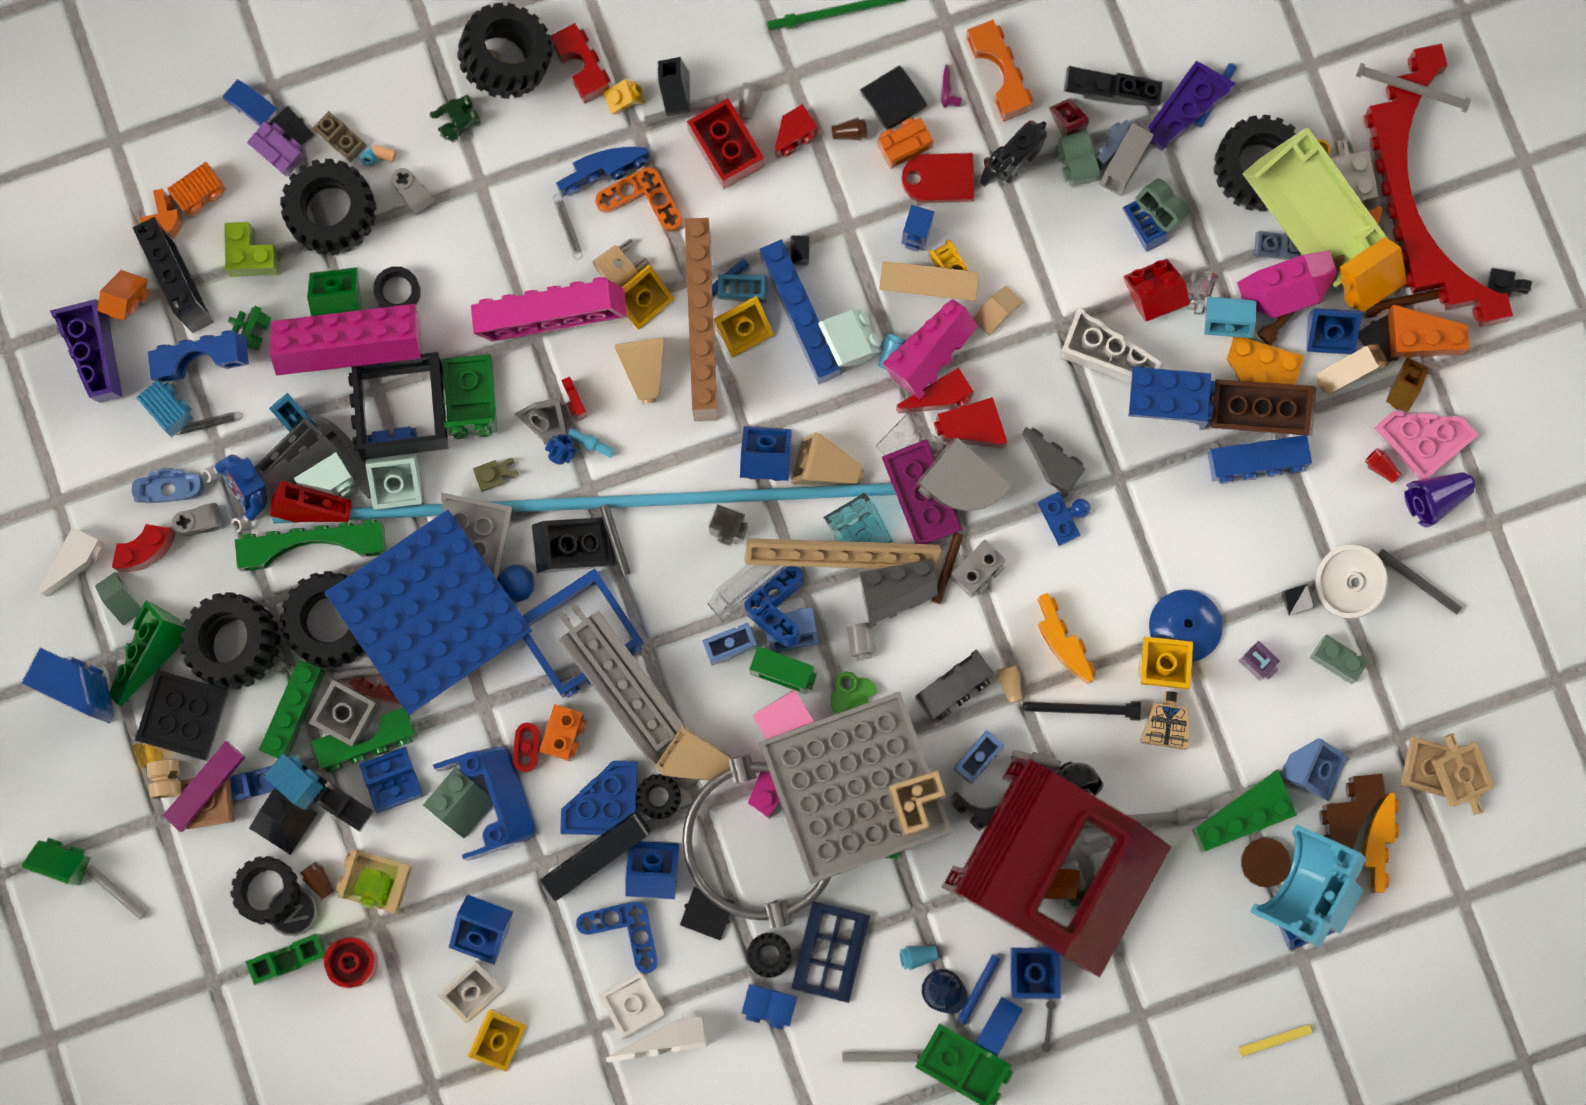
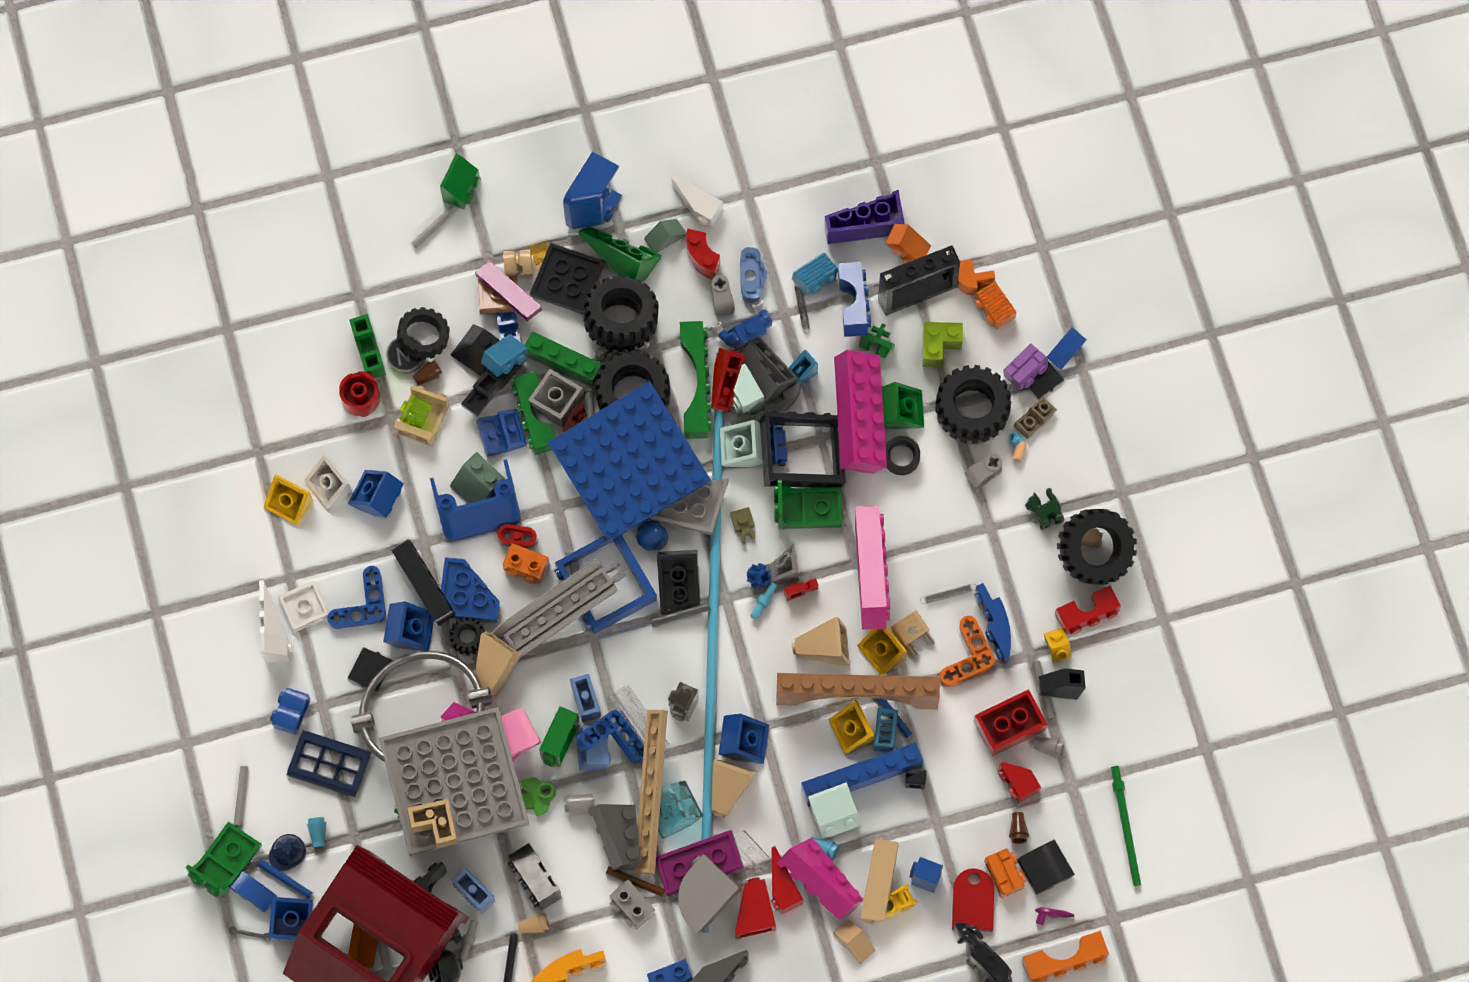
camera: 95 degrees right, 10 degrees down
black tyre [747,933,792,978] -> none

